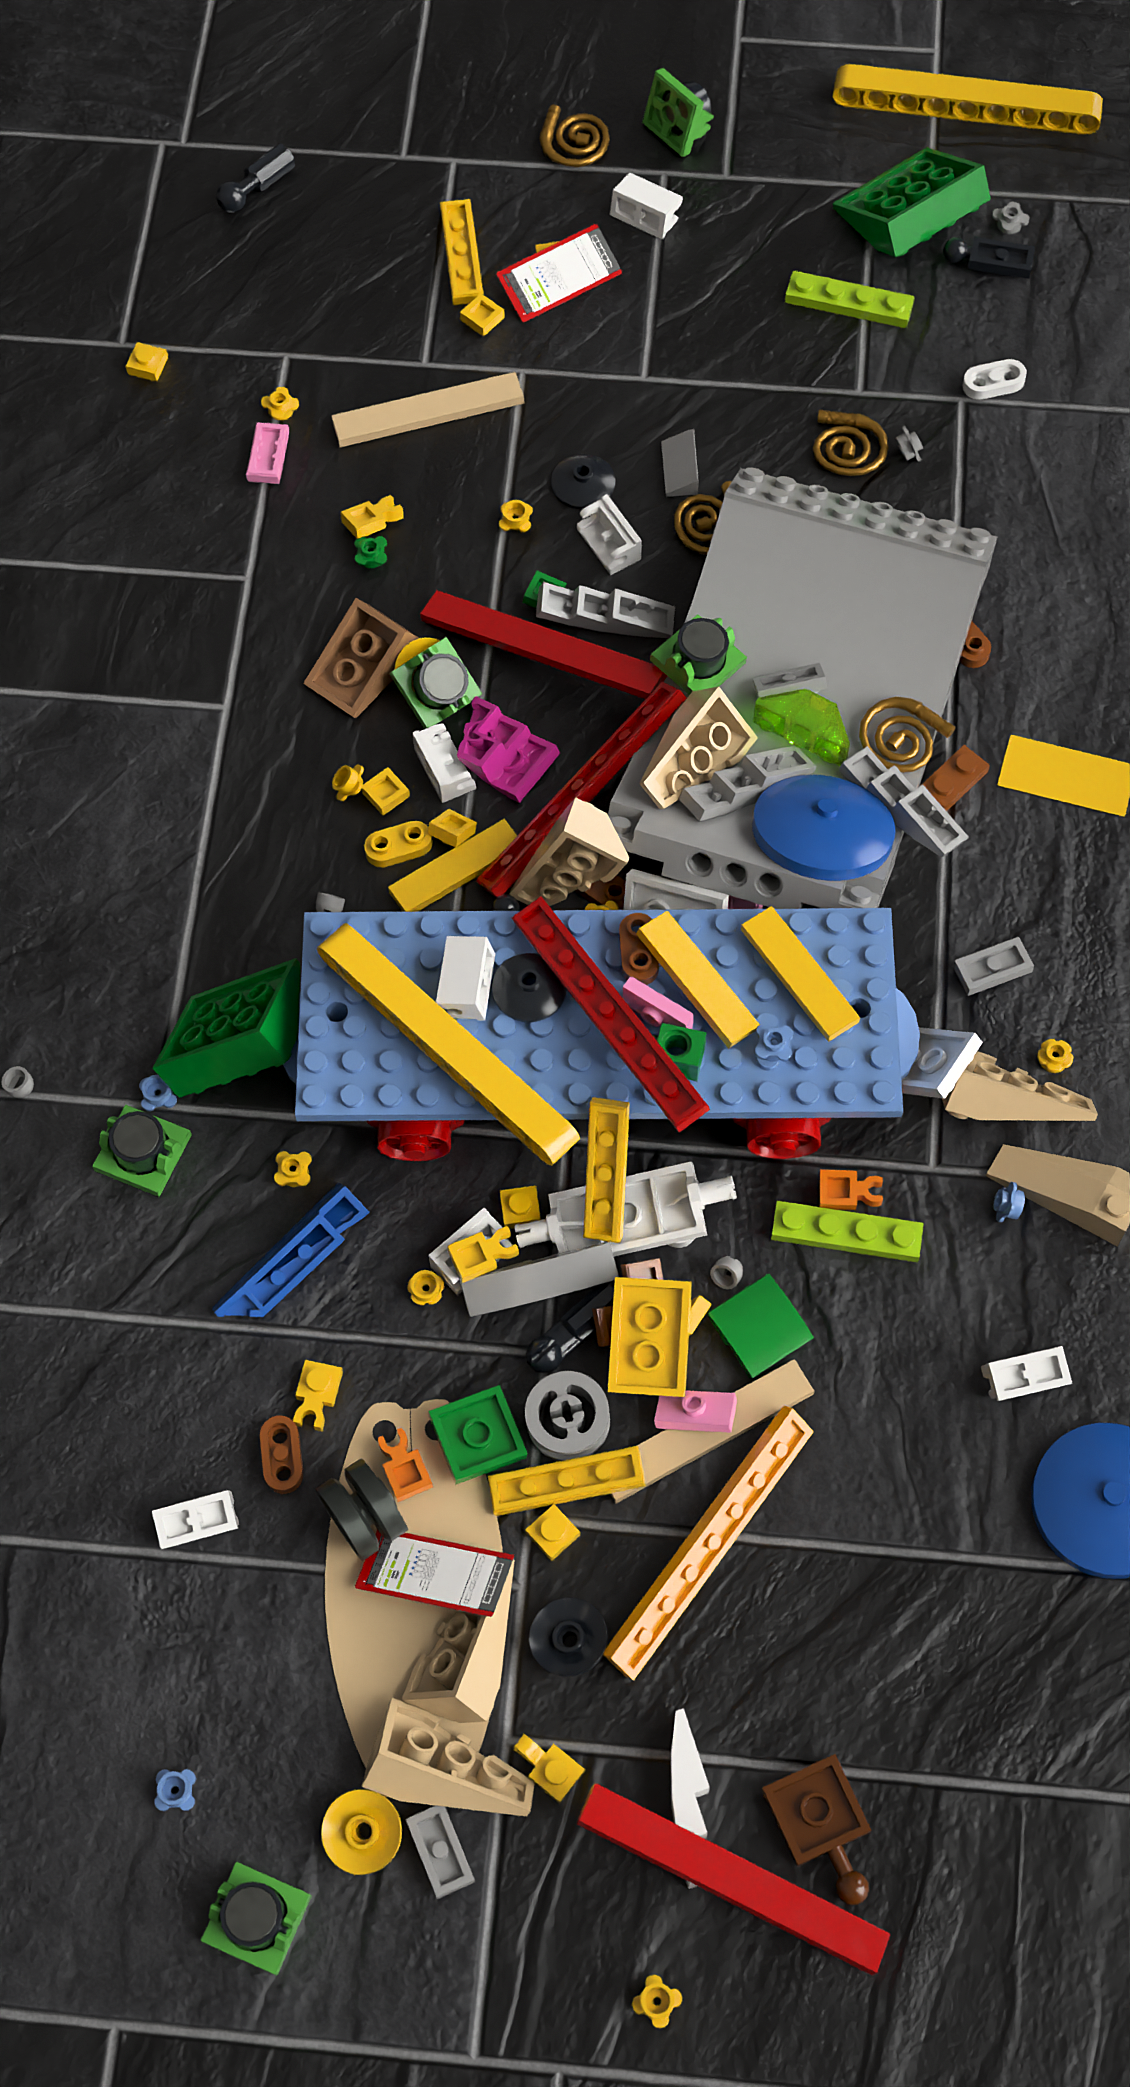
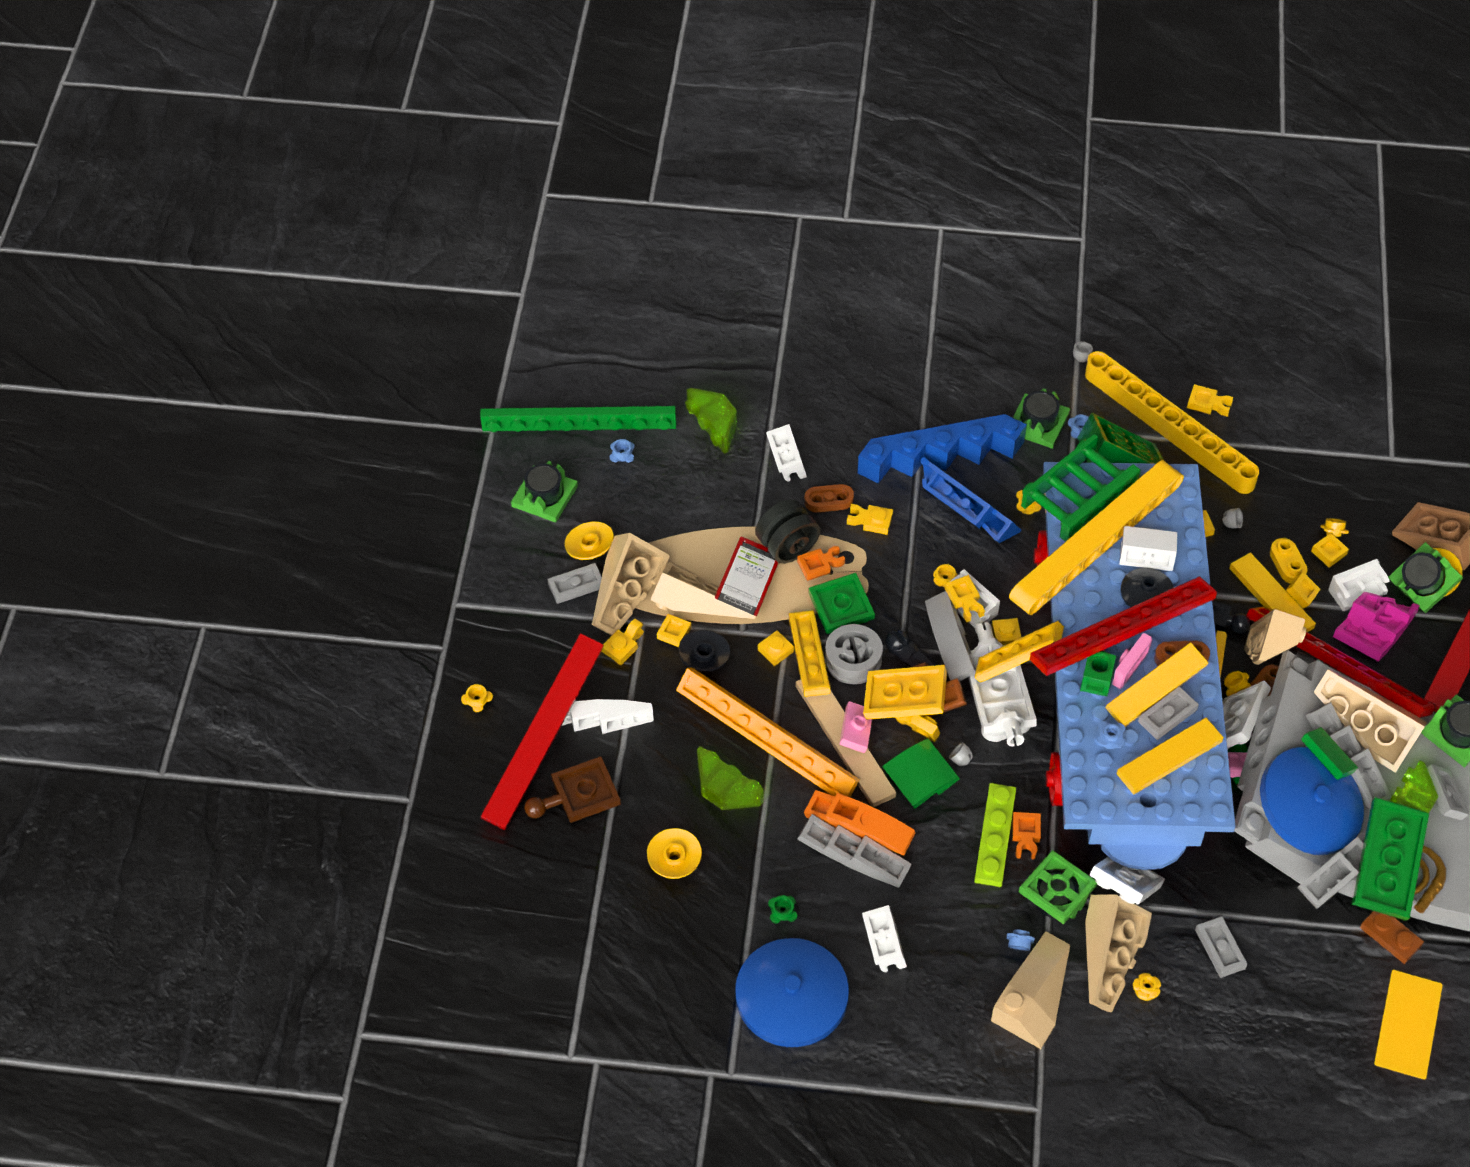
camera: 90 degrees right, 10 degrees down
none -> green plate [480,406,676,432]
none -> yellow dish [647,828,702,879]
none -> yellow plate [657,614,691,647]
none -> clear neon green slope [685,388,737,454]
none -> clear neon green slope [697,746,764,810]
none -> green plate [768,895,797,923]
none -> light grey slope [797,814,911,888]
none -> orange slope [804,790,916,855]
none -> blue brick [857,414,1027,484]
none -> bright green piece [1019,850,1097,924]
none -> green fence [1021,434,1141,542]
none -> yellow beam [1085,351,1259,494]
none -> light grey plate [1138,687,1199,740]
none -> yellow plate [1187,384,1233,417]
none -> green tile [1301,727,1358,780]
none -> green tile [1352,797,1429,921]

